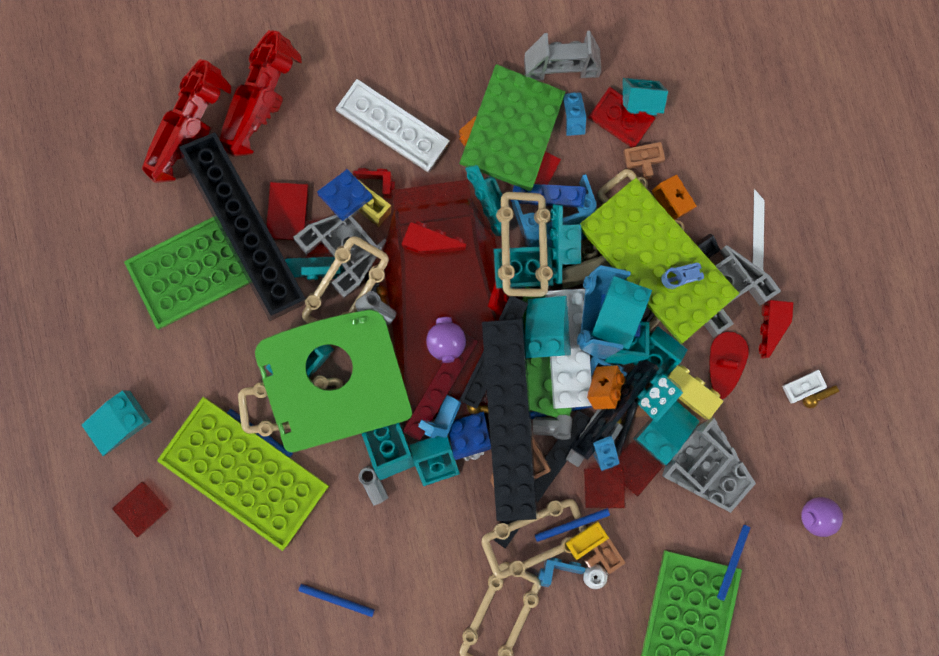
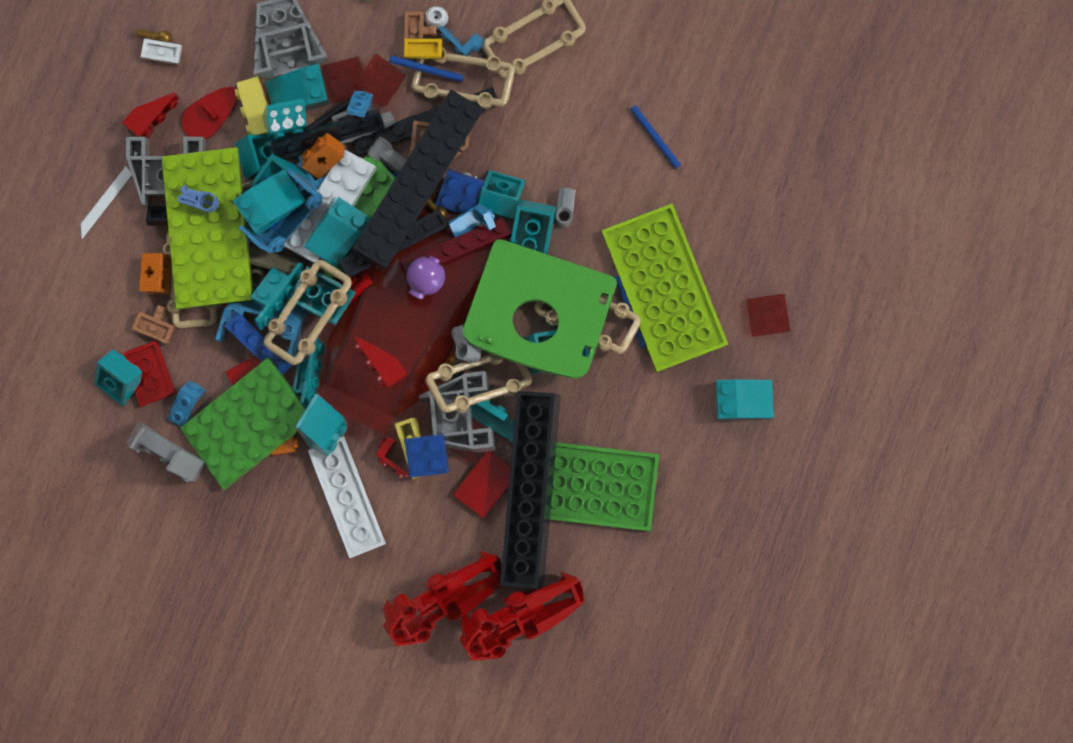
camera: 145 degrees left, 0 degrees up
none -> teal slope [296,394,348,456]

